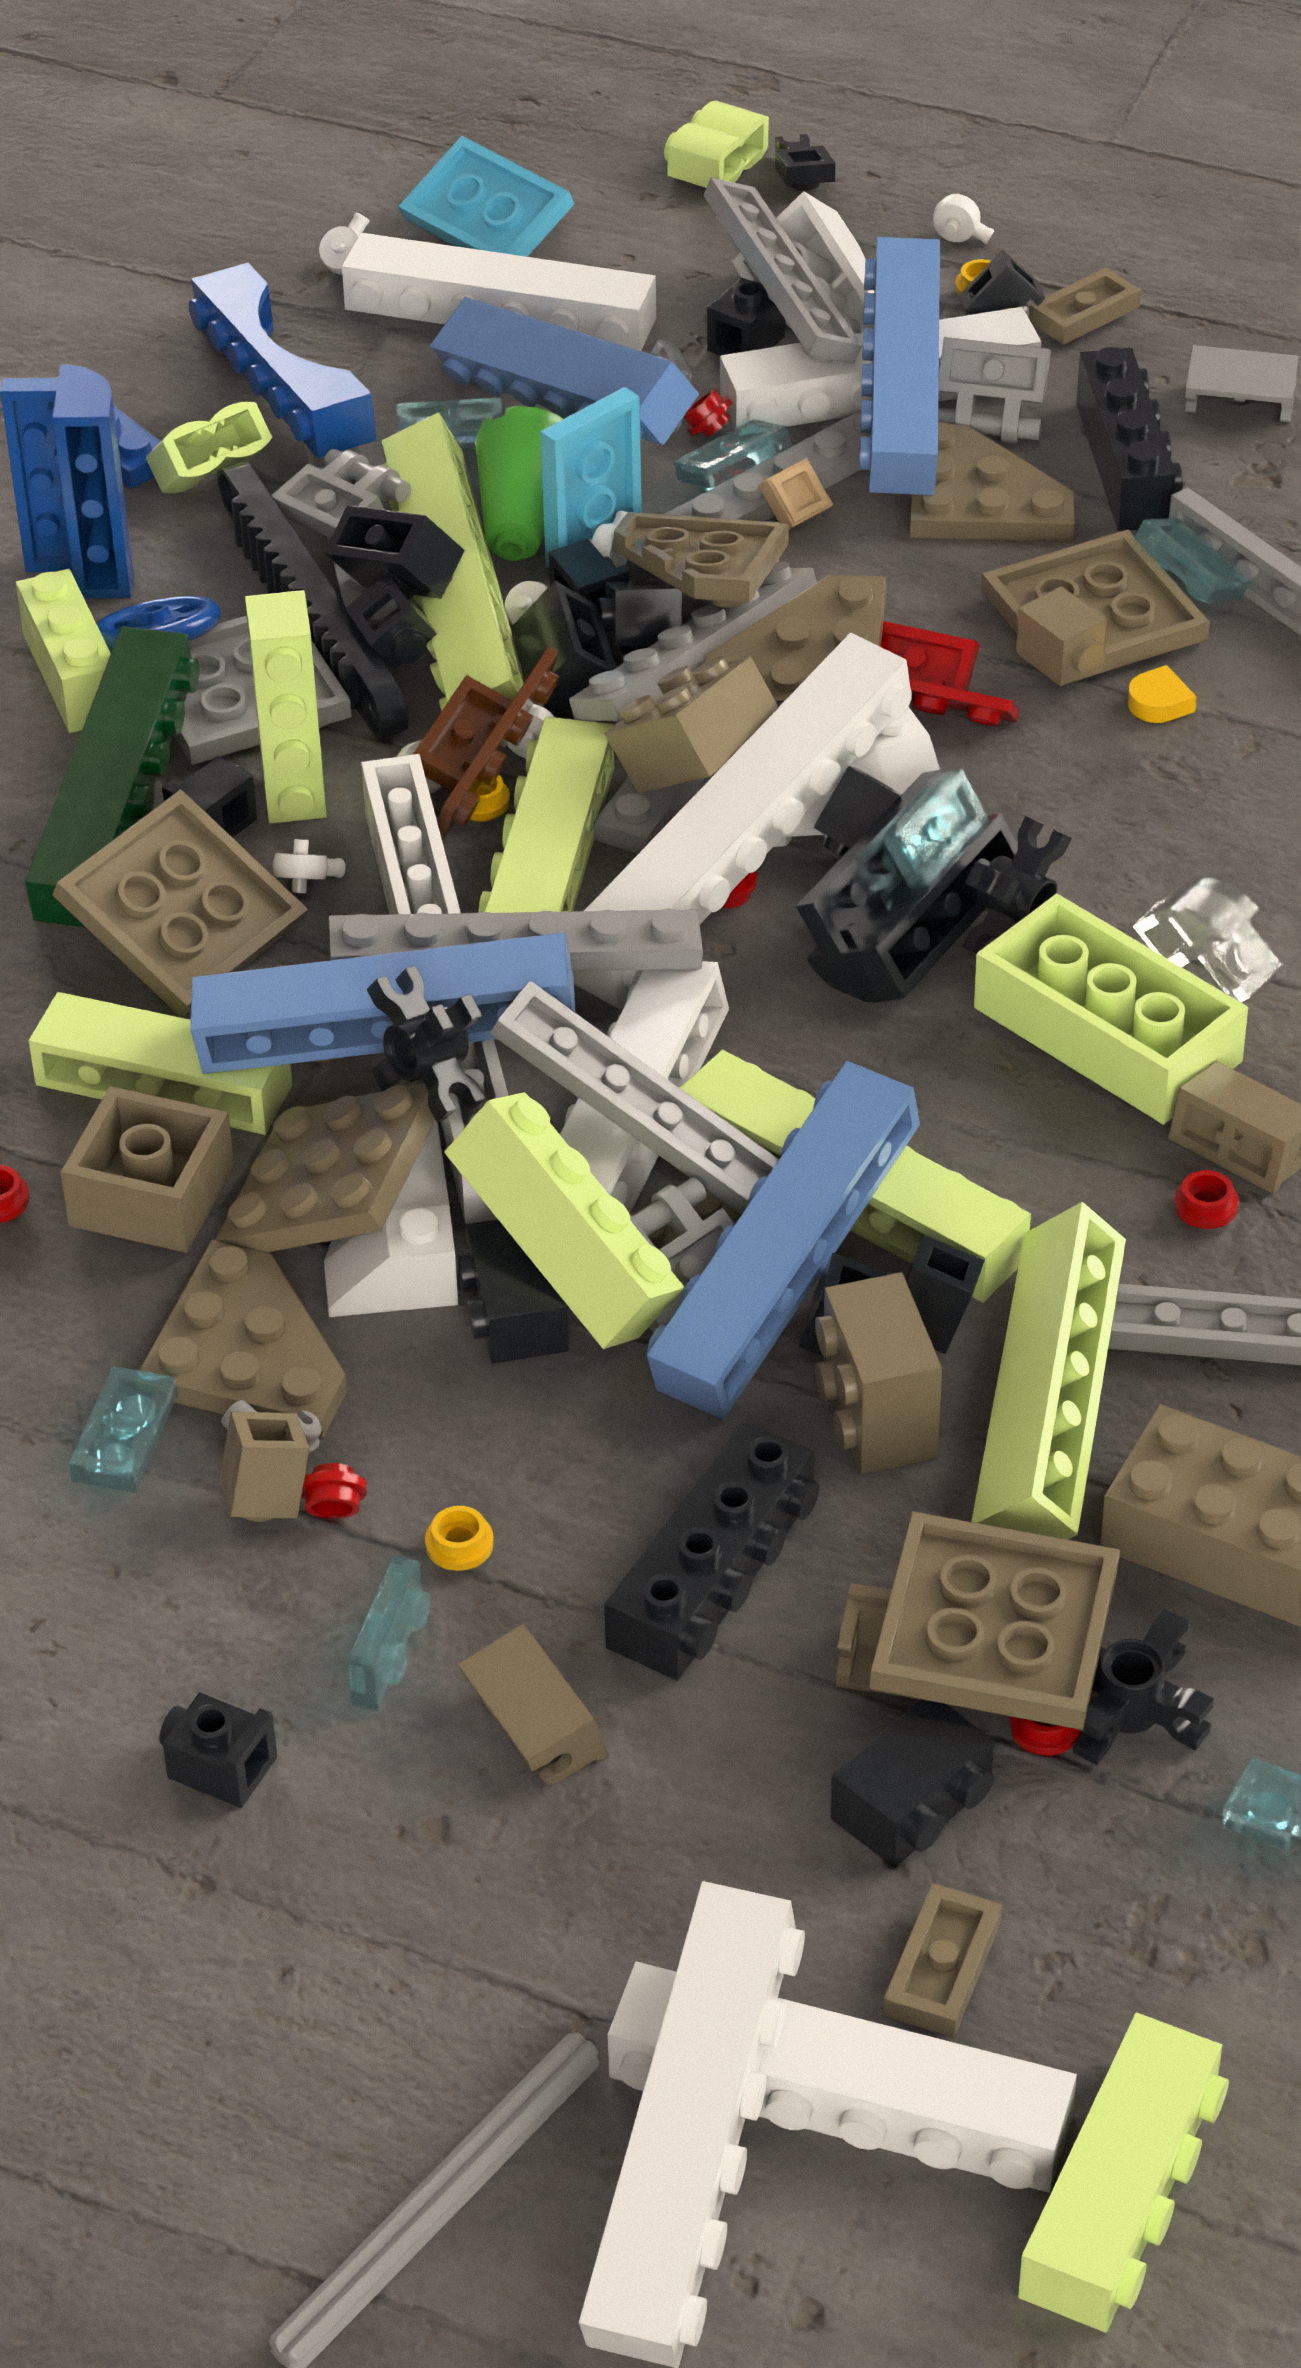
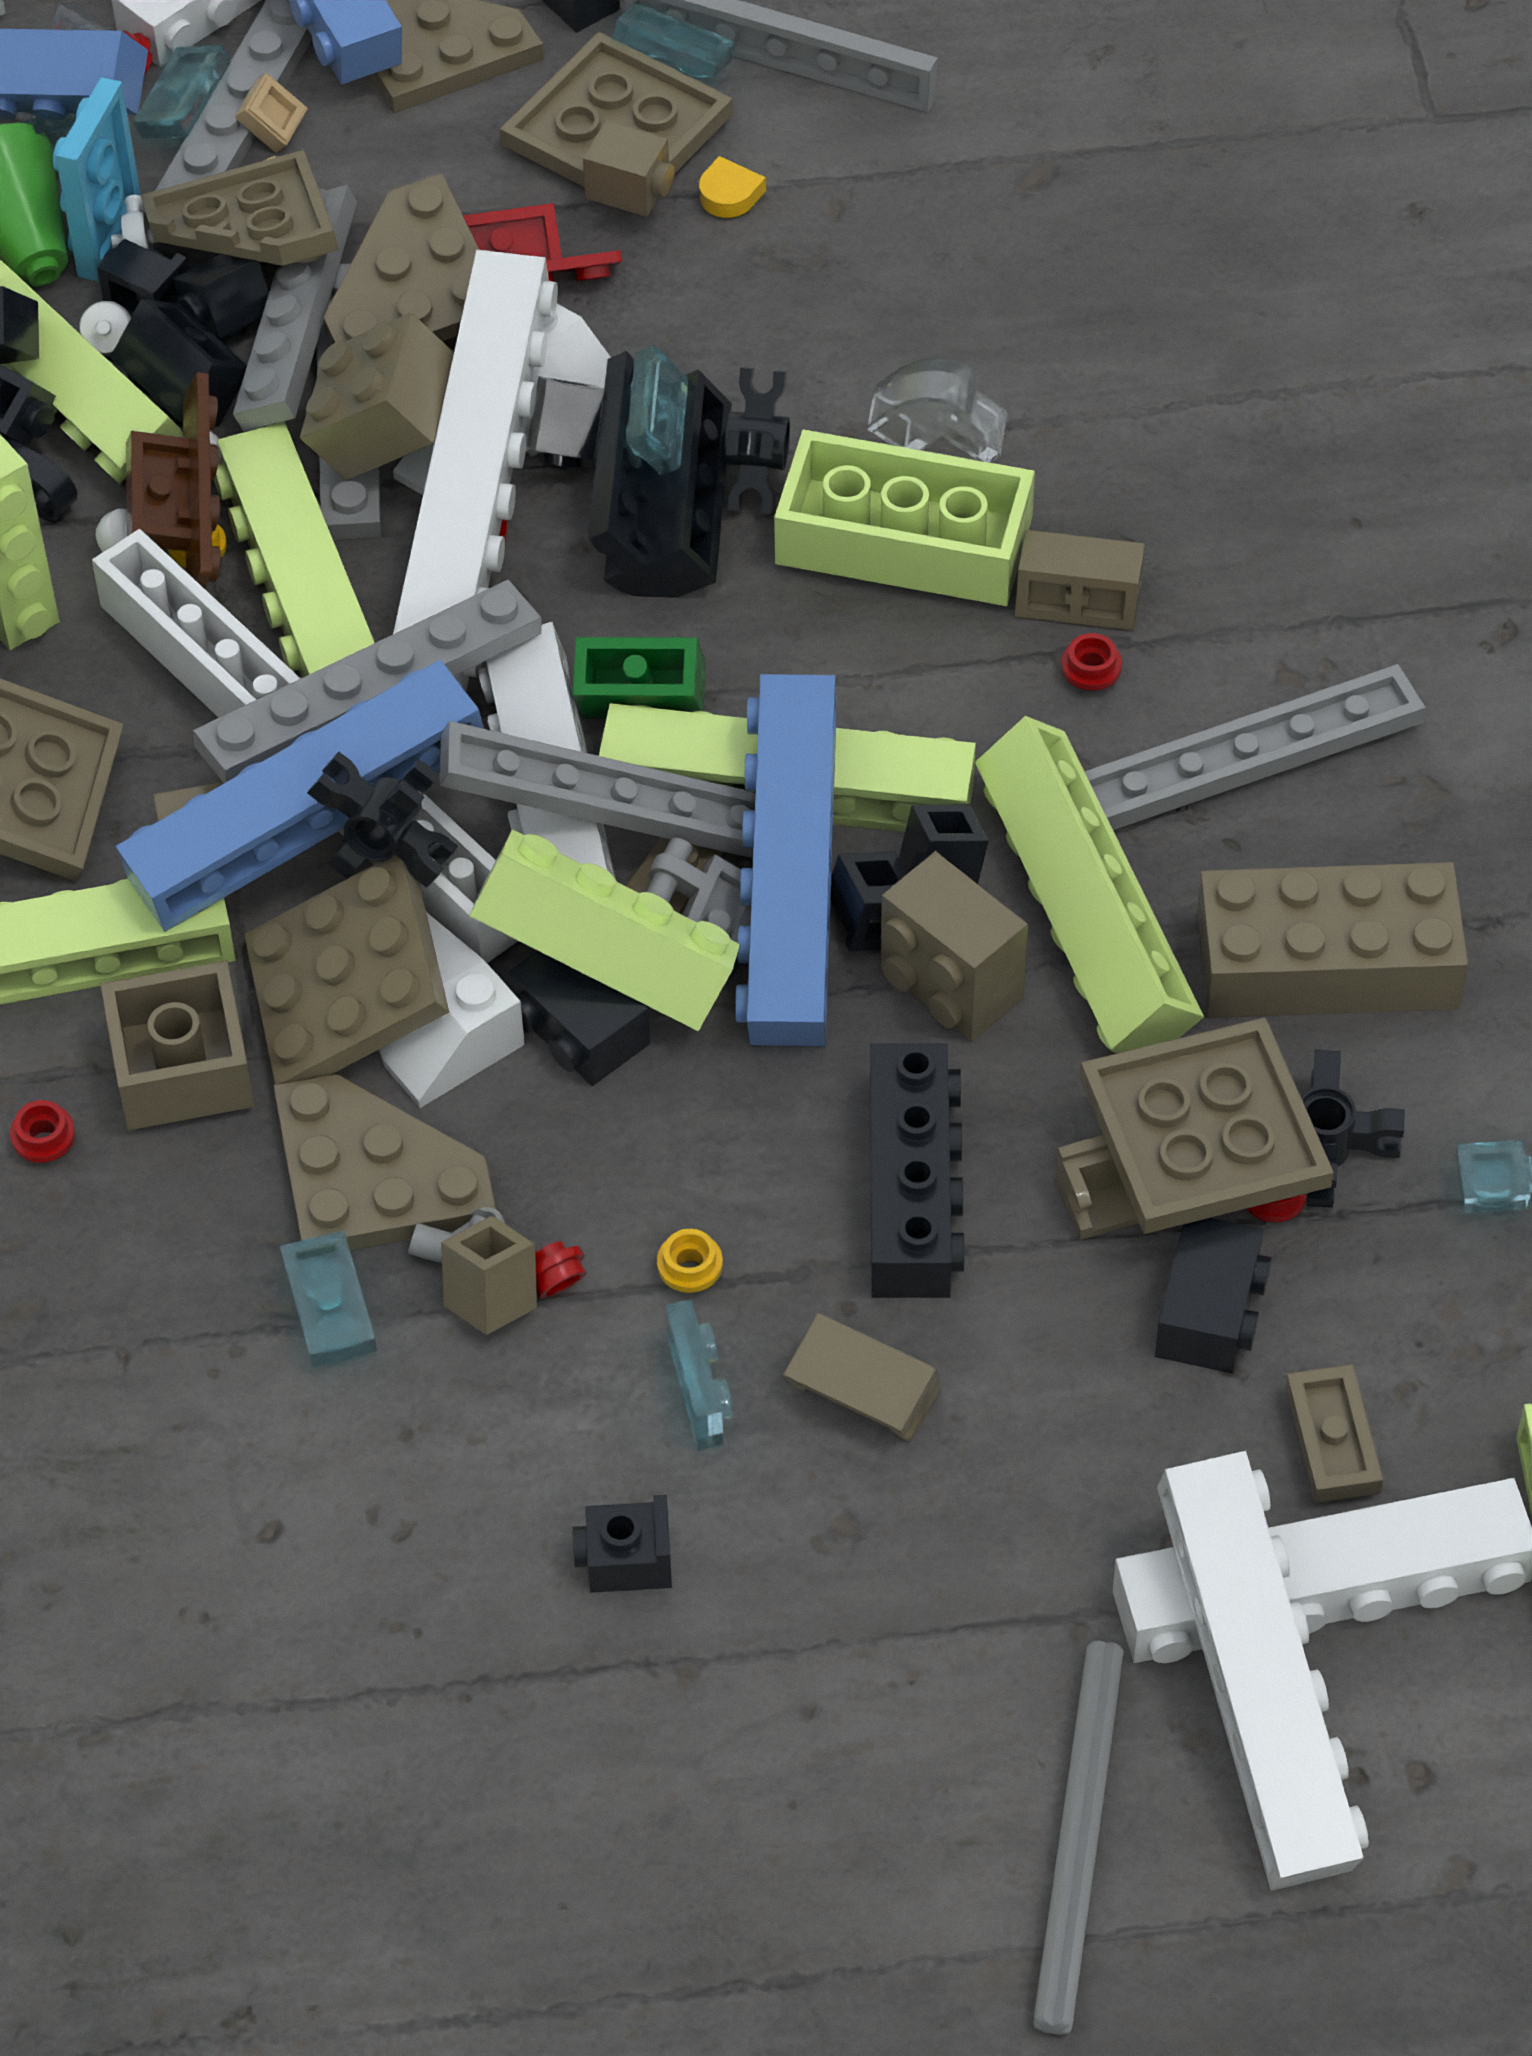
camera: 30 degrees left, 10 degrees up
white piece [272,839,345,893] -> none
none -> green brick [573,637,706,719]

